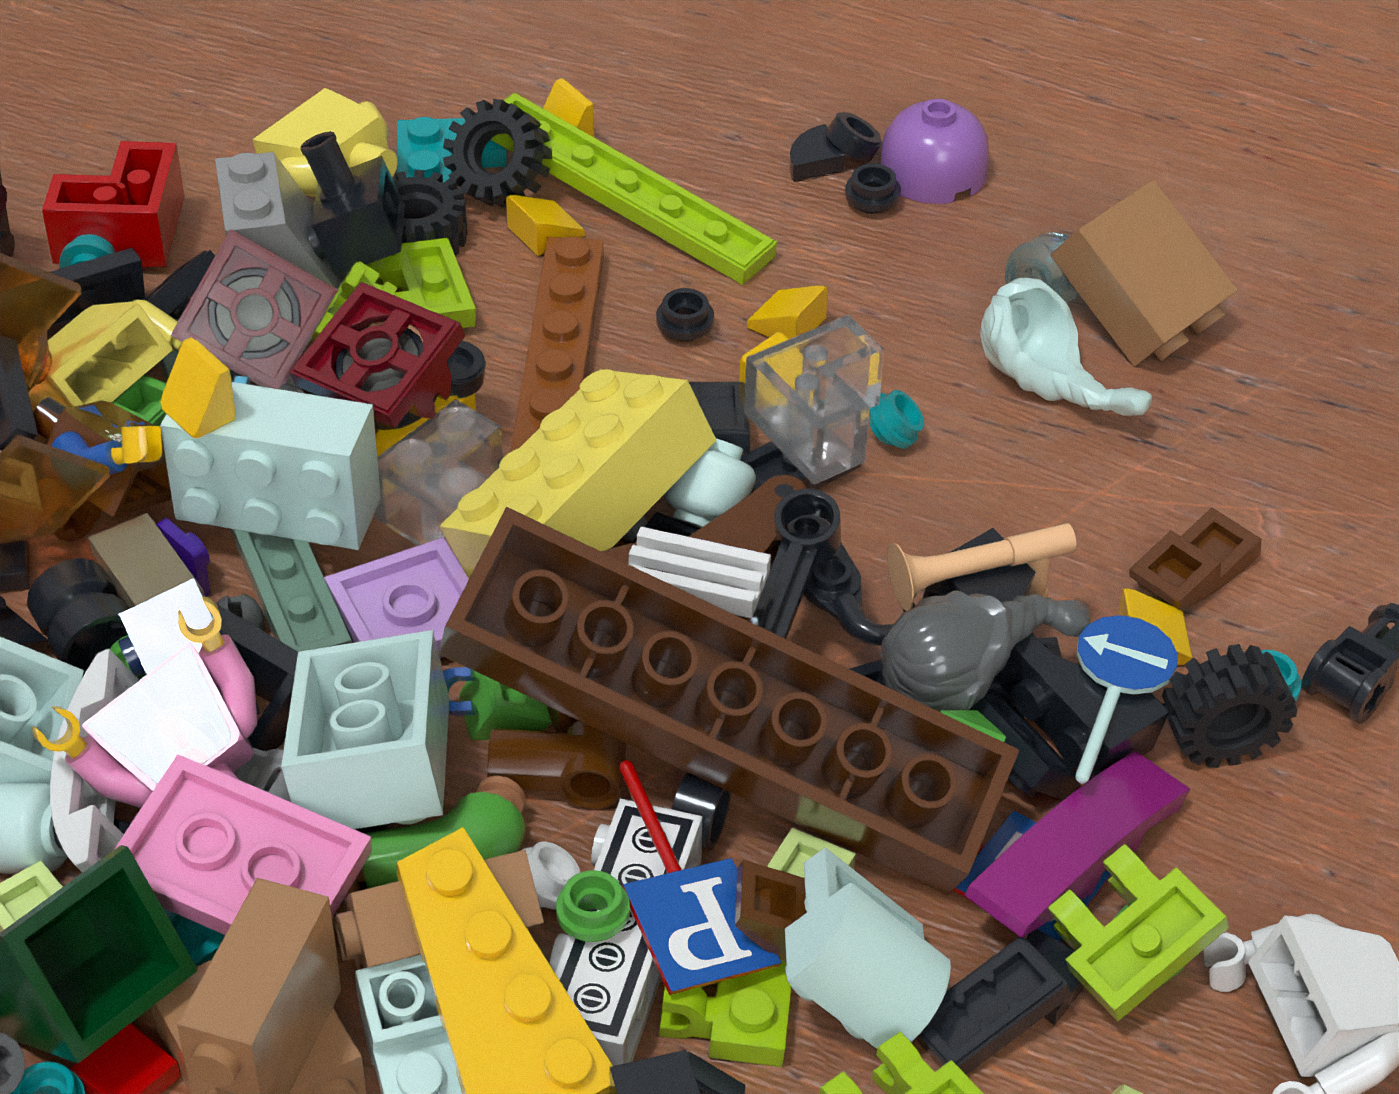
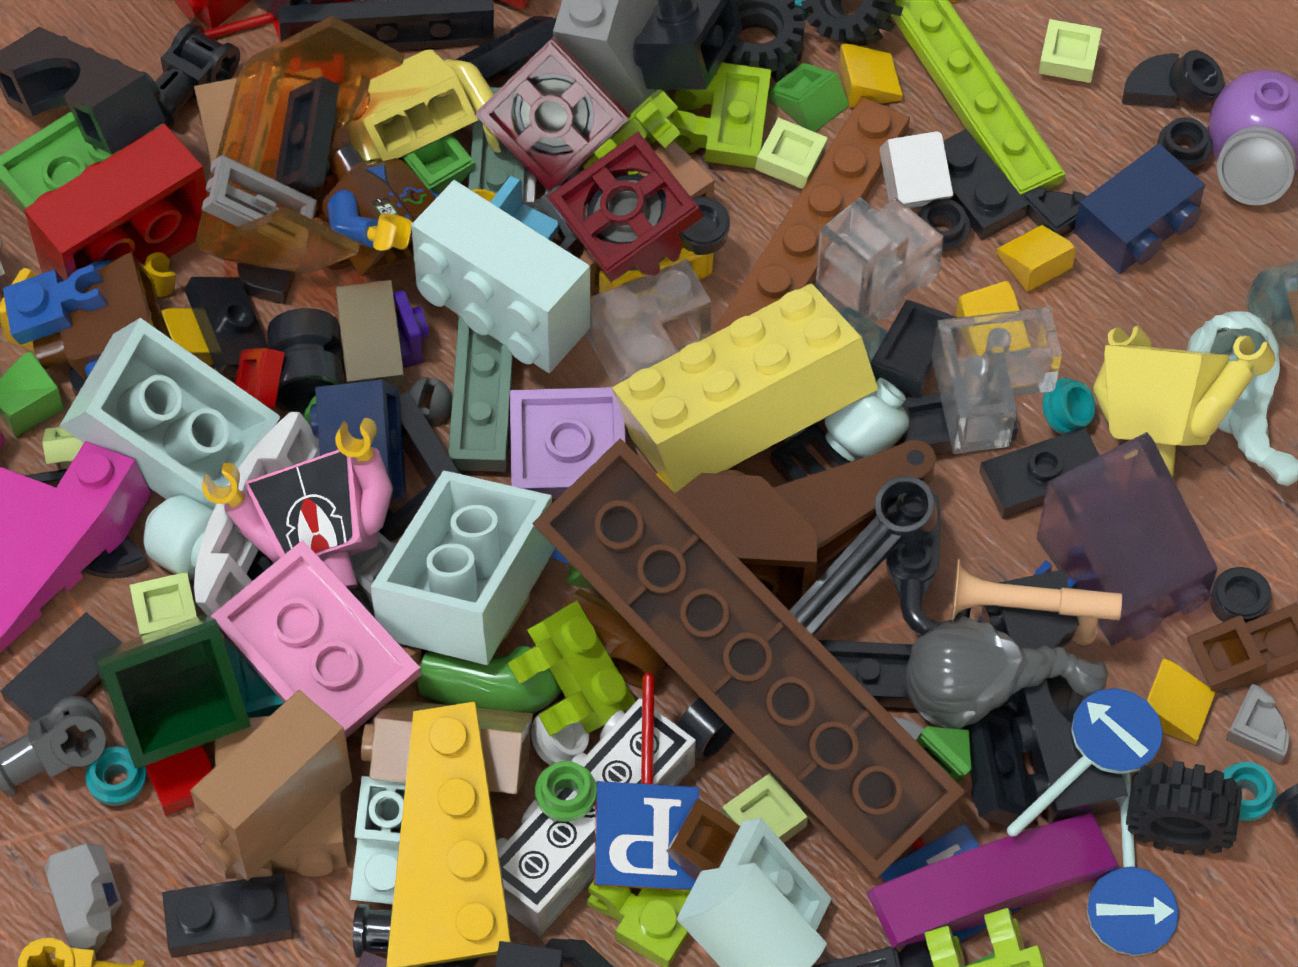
camera: 25 degrees right, 15 degrees up
yellow slope [160,337,236,438] -> none
white tile [629,527,771,618] -> none
none -> red tile [235,348,285,408]
none -> lime plate [508,601,636,736]
none -> yellowish green plate [755,117,828,189]
none -> bright green slope [768,63,848,132]
none -> clear brick [815,197,943,332]
none -> white panel [880,131,953,212]
none -> black plate [943,129,1029,241]
none -> black plate [979,427,1109,518]
none -> black tile [1021,188,1087,237]
none -> clear purple slope [1036,432,1218,646]
none -> yellowish green plate [1039,19,1102,83]
none -> dark blue brick [1074,143,1205,274]
none -> blue piece [1086,773,1179,957]
none -> light yellow torso [1093,326,1276,477]
none -> black tile [1210,567,1272,623]
none -> light grey piece [1217,126,1297,205]
none -> light grey tile [1226,684,1289,765]

